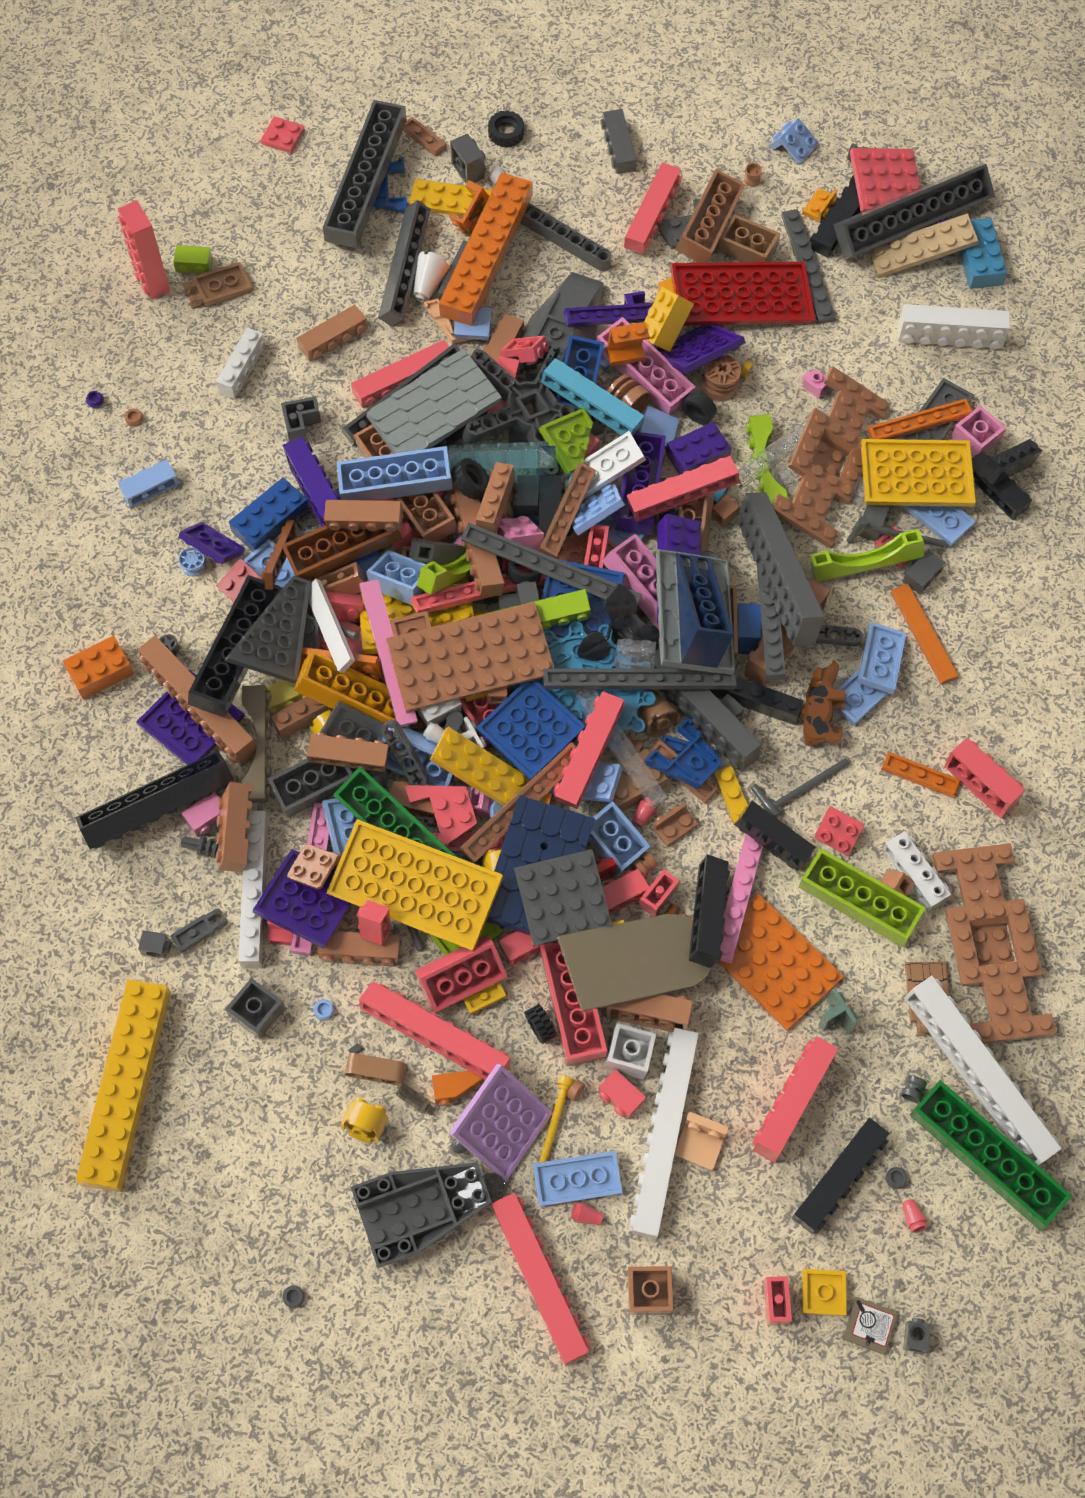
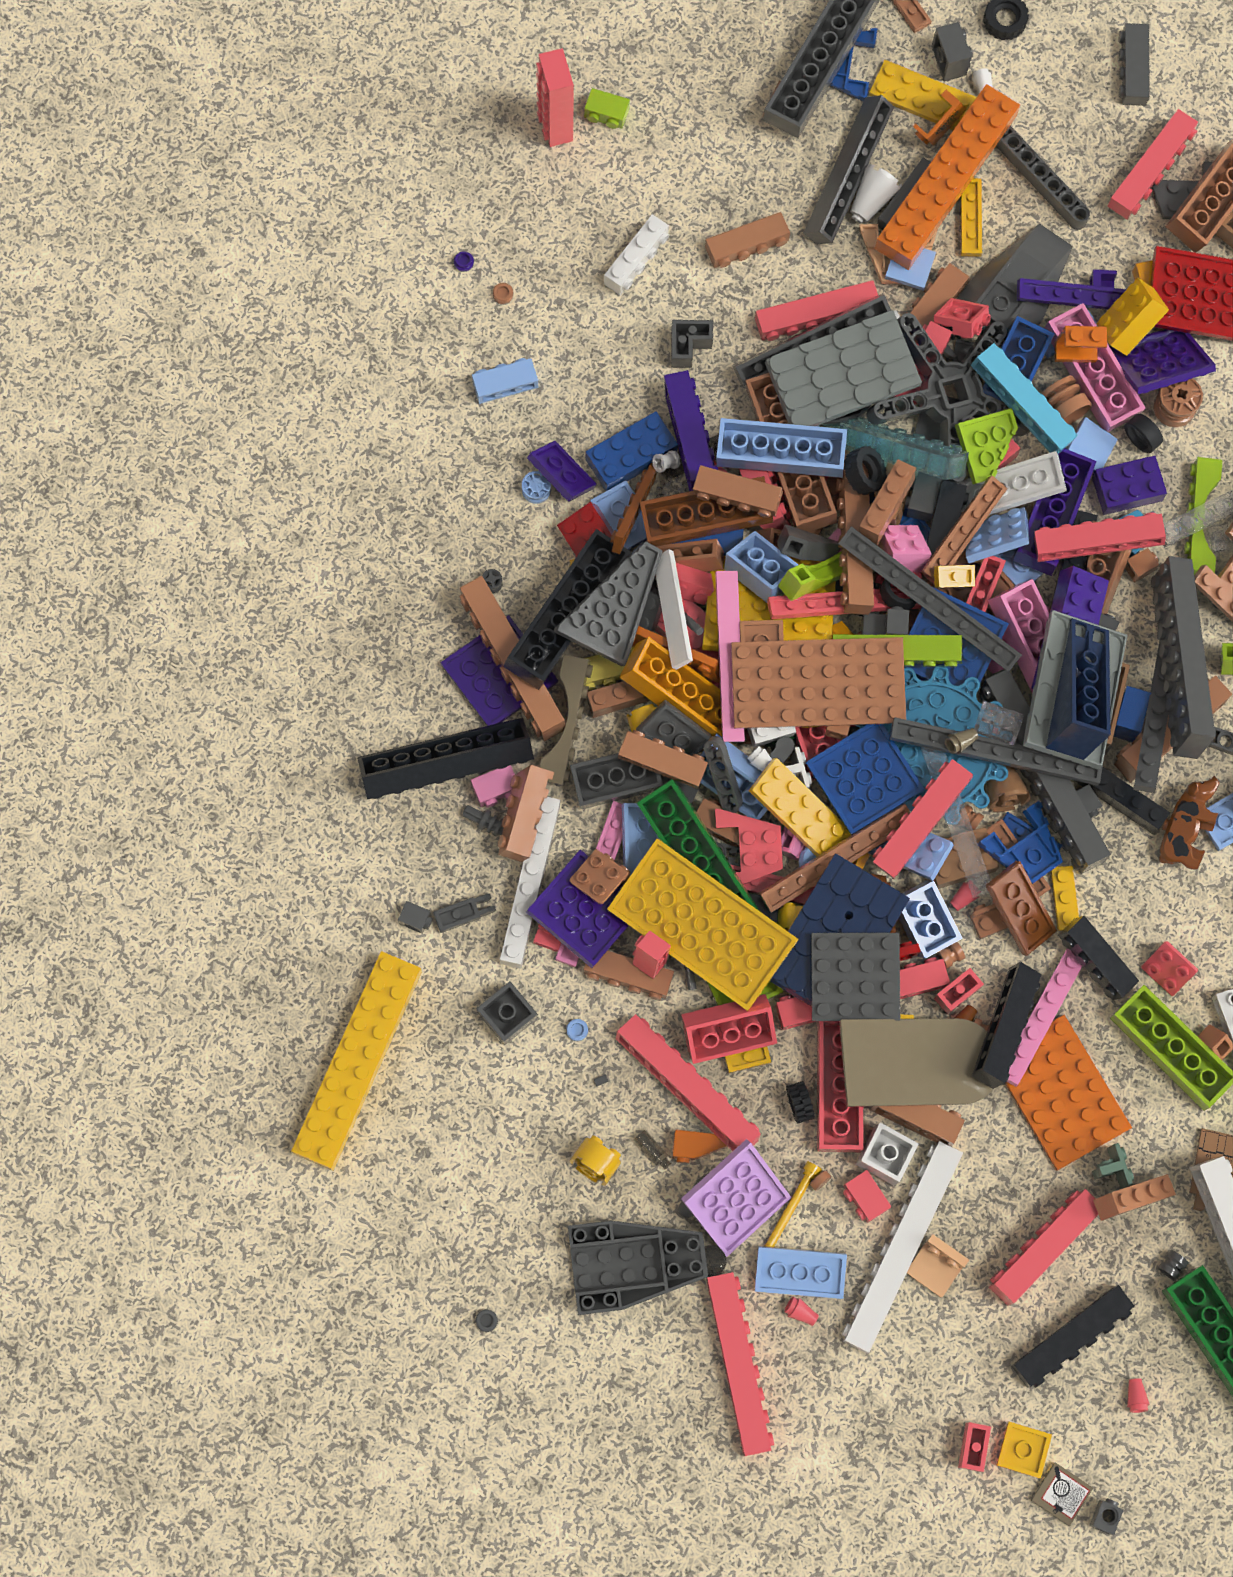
camera: 10 degrees right, 10 degrees up
orange brick [63,635,134,699] -> none
medium nougat tile [182,262,253,309] -> none
medium nougat beam [344,1053,407,1086] -> none
black plant [577,583,660,661] -> none
nougat brick [627,1266,673,1315] -> none
yellow tile [740,360,754,379] -> none
dark grey bar [751,758,849,817] -> none
dark grey tile [885,1167,907,1189] -> none
none -> white bush [652,450,680,473]
none -> plate [934,565,975,588]
none -> dark tan cone [945,728,978,754]
none -> yellow plate [961,178,982,257]
none -> dark orange tile [985,861,1057,956]
none -> nougat brick [1093,1174,1176,1221]

